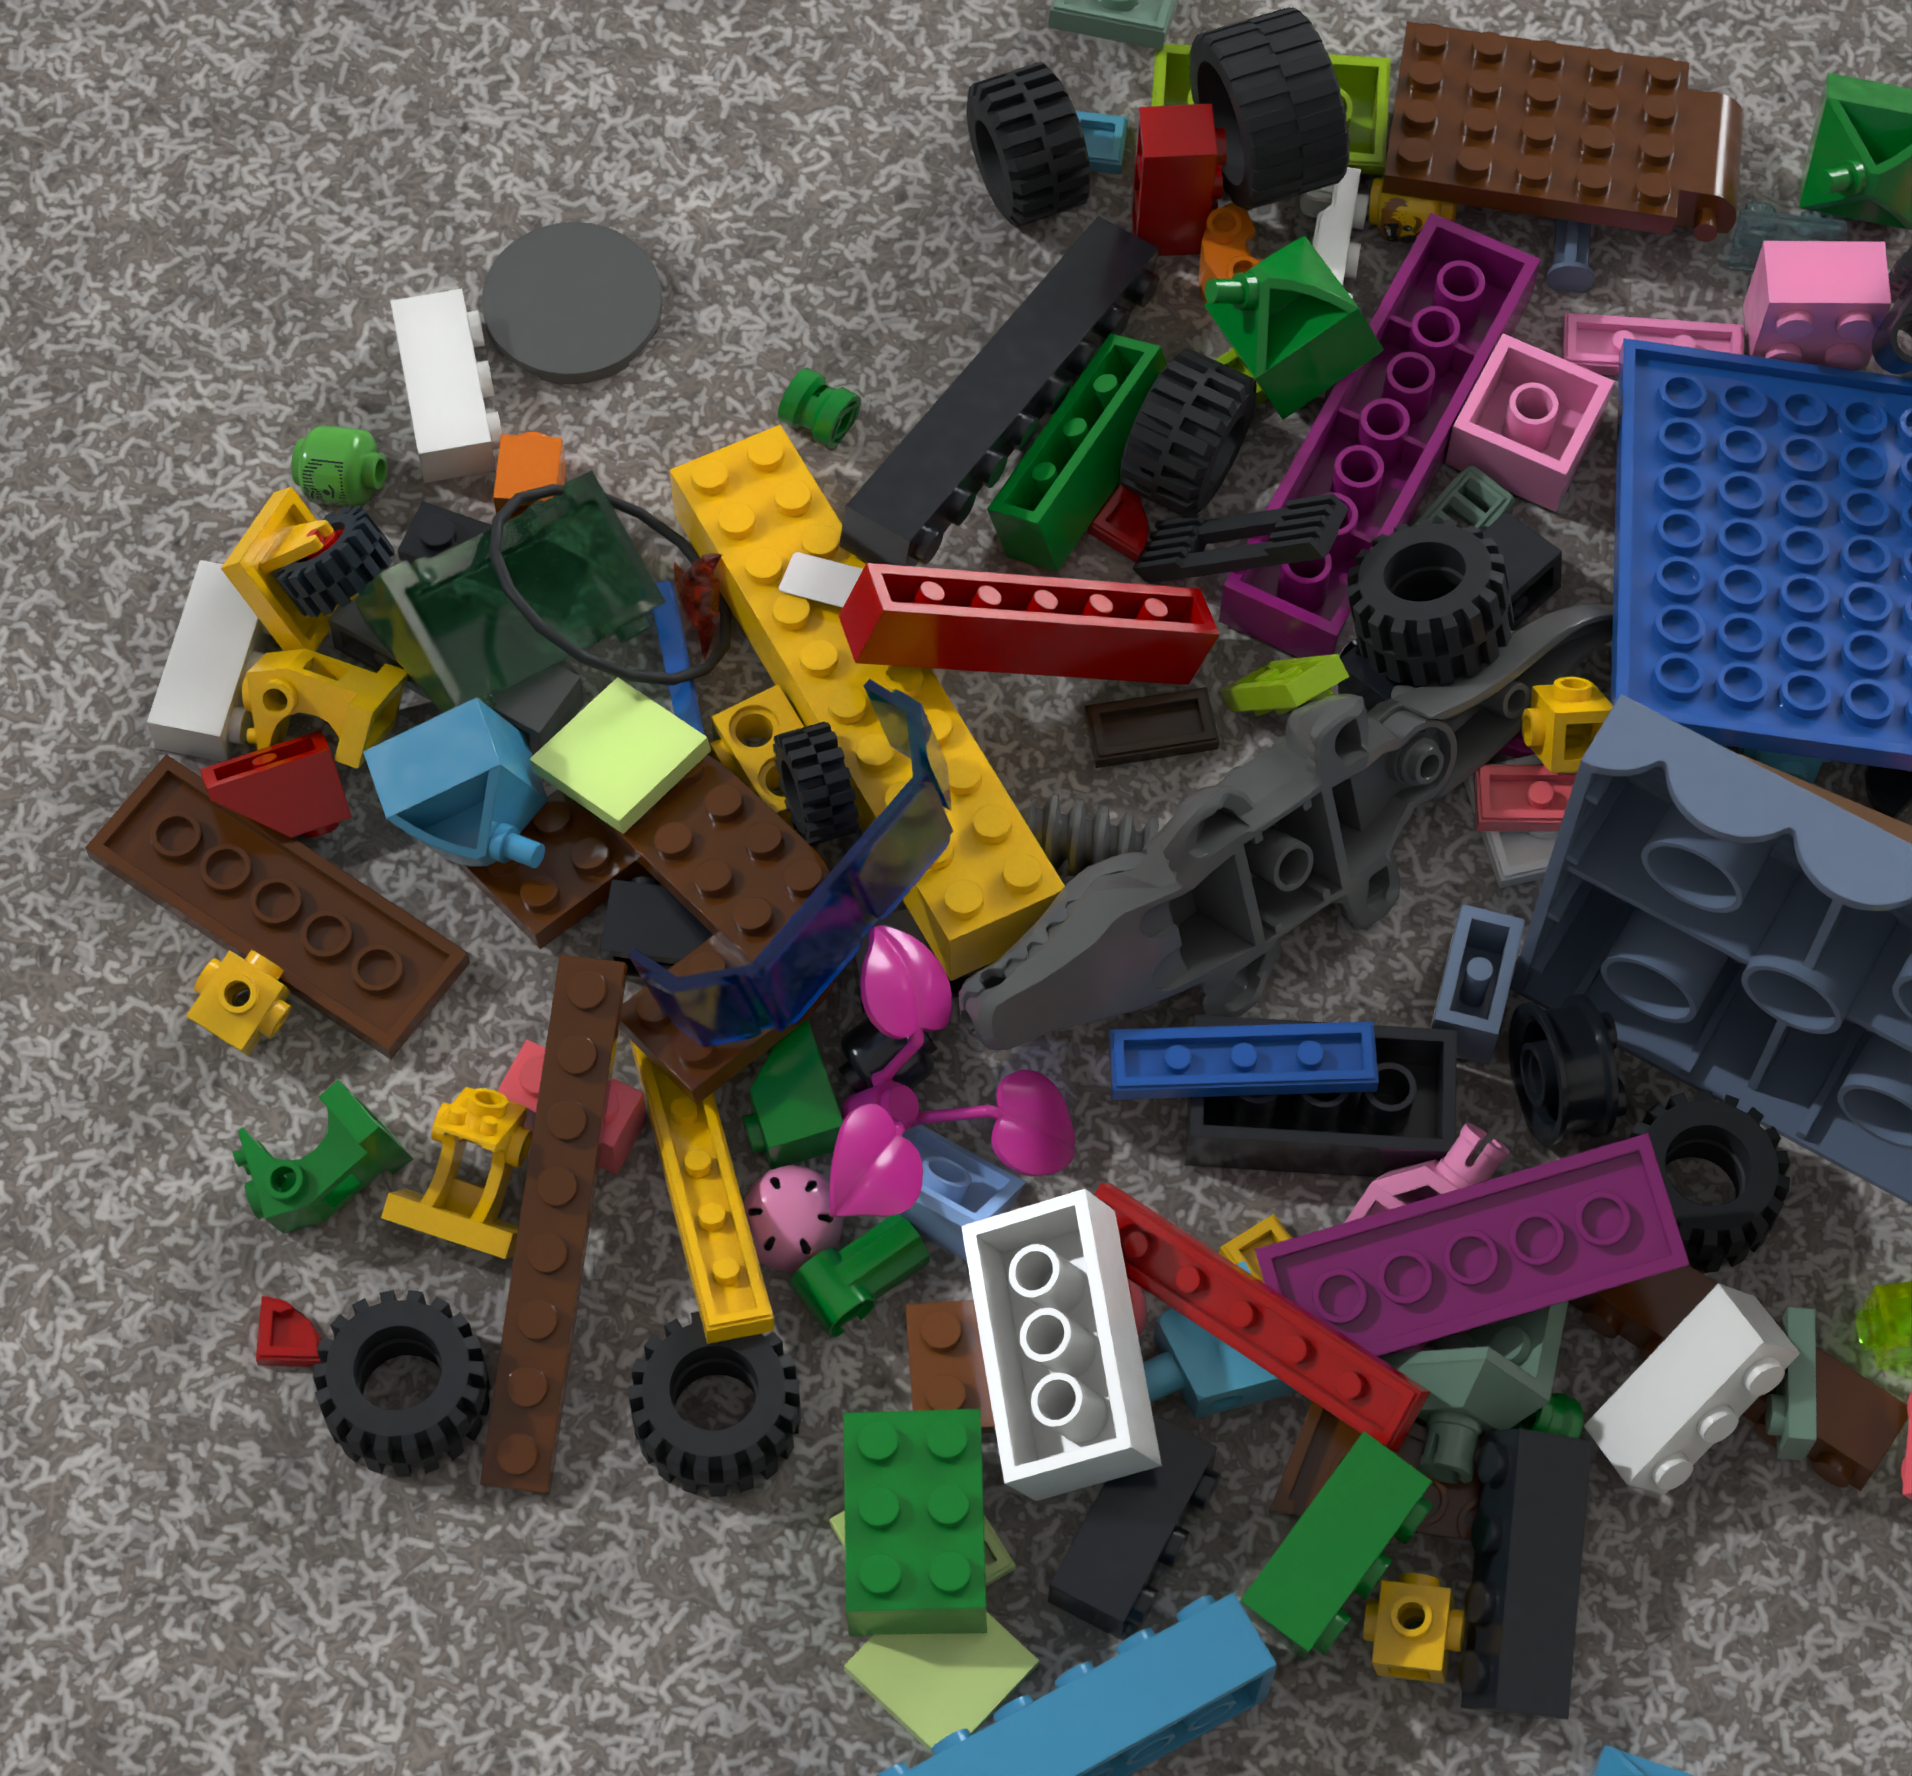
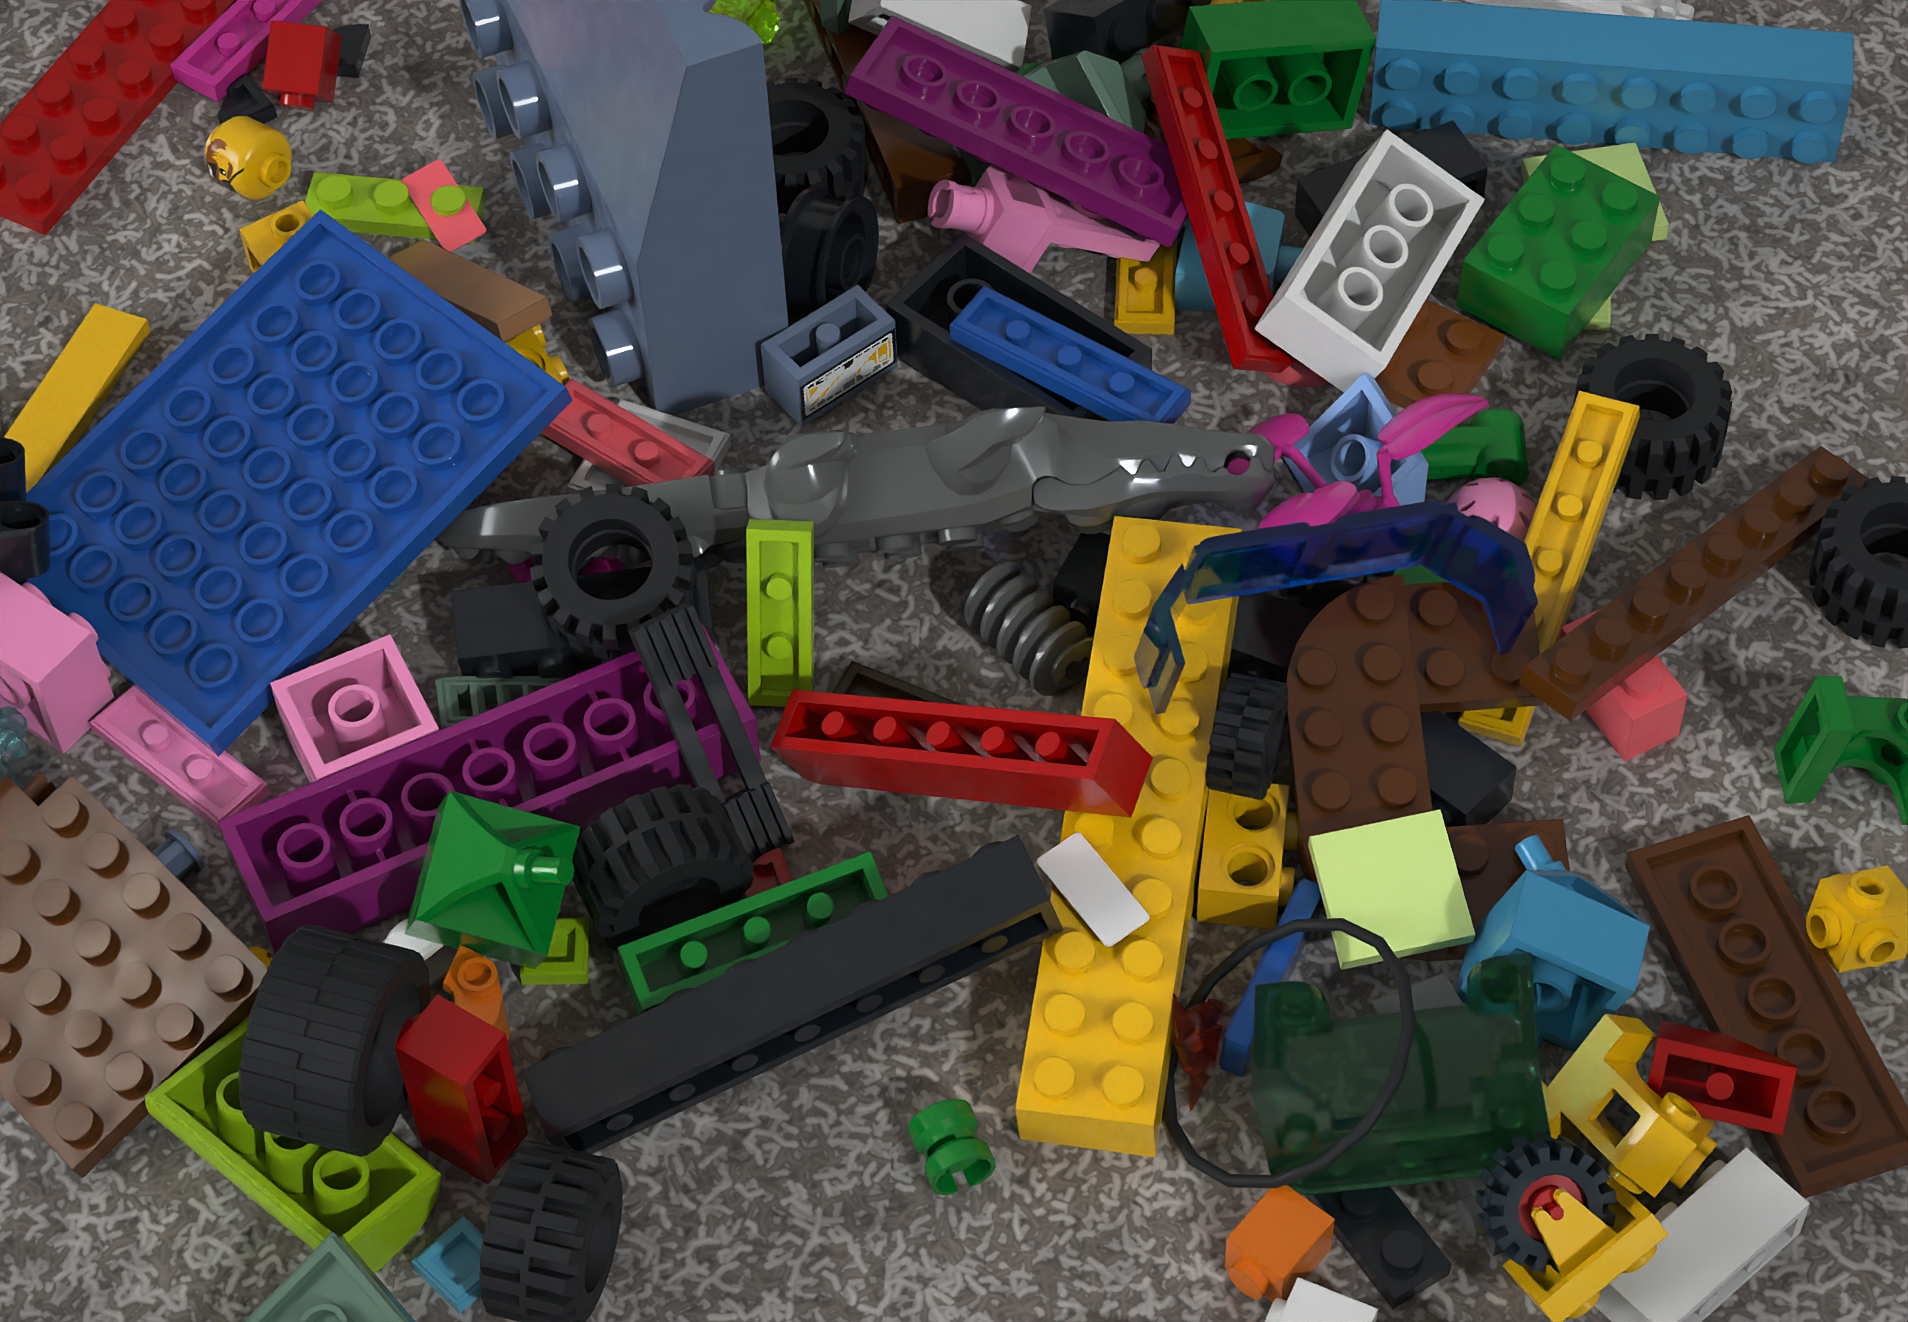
camera: 140 degrees left, 10 degrees down
yellow tile [381,1087,533,1259] -> none
yellow brick [1521,677,1613,773] -> none

